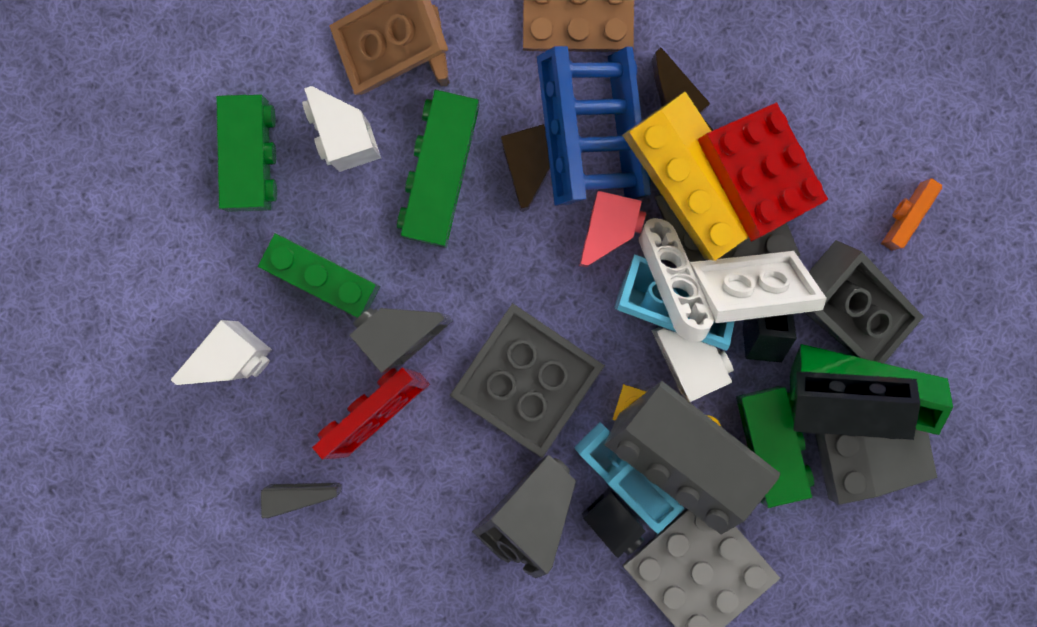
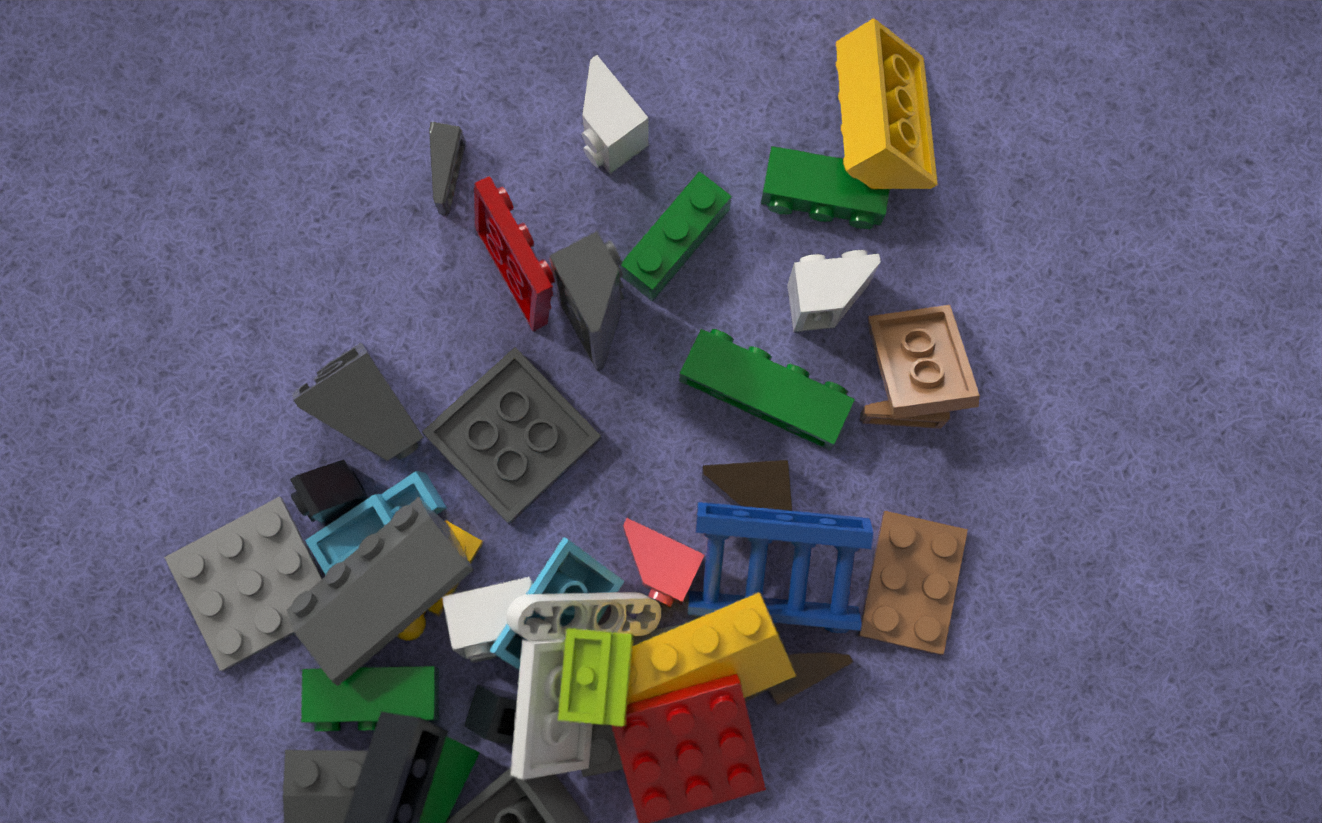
camera: 100 degrees right, 10 degrees down
none -> lime plate [558,628,634,726]
none -> yellow slope [836,18,938,189]

